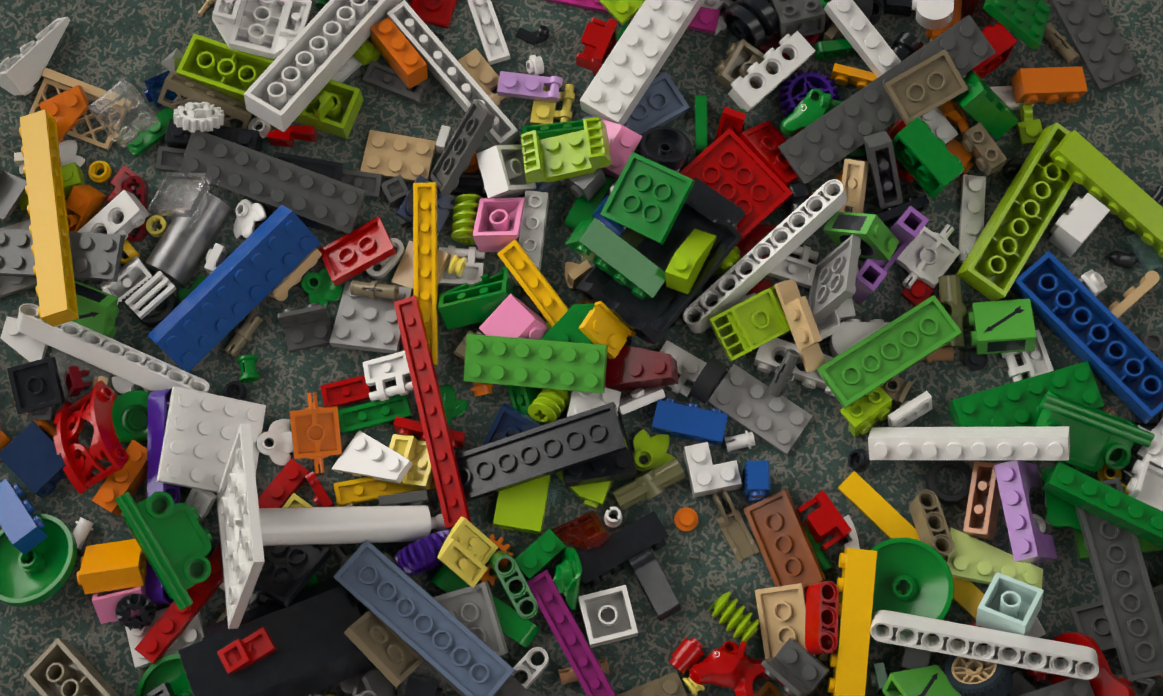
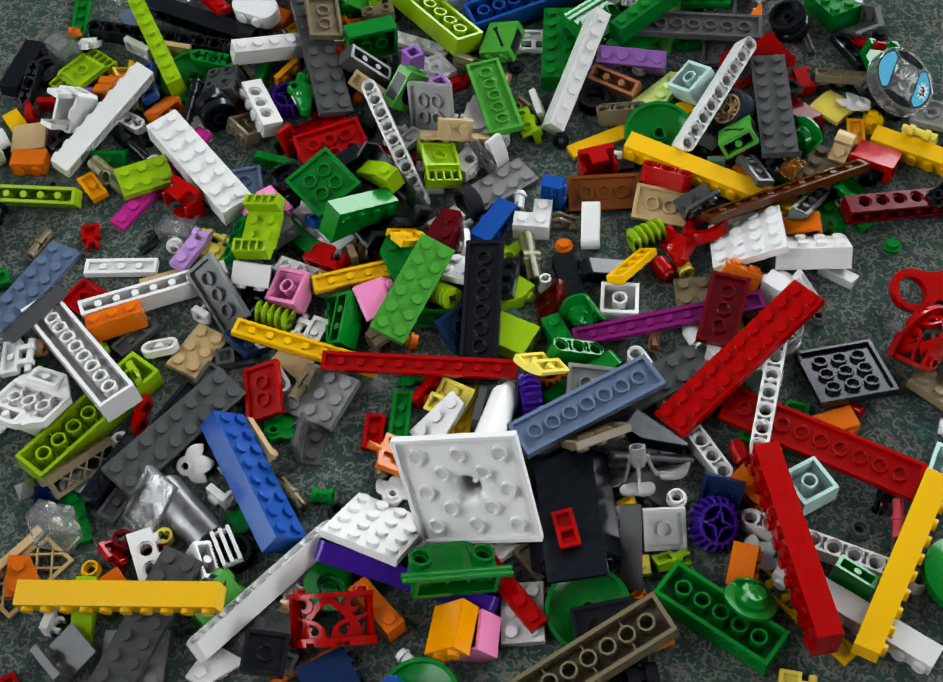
camera: 70 degrees left, 20 degrees down
dark red tile [63,365,93,397] -> none
black gear [116,594,156,631] -> none
white gear [173,102,224,133] -> none
white plate [362,351,414,402] -> none
light yellow bush [448,254,467,277] -> none
none -> white plate [141,337,180,359]
none -> clear brick [155,214,199,244]
none -> red panel [302,242,351,272]
none -> white slope [484,133,510,171]
none -> white beam [581,201,601,250]
none -> yellow plate [606,248,657,285]

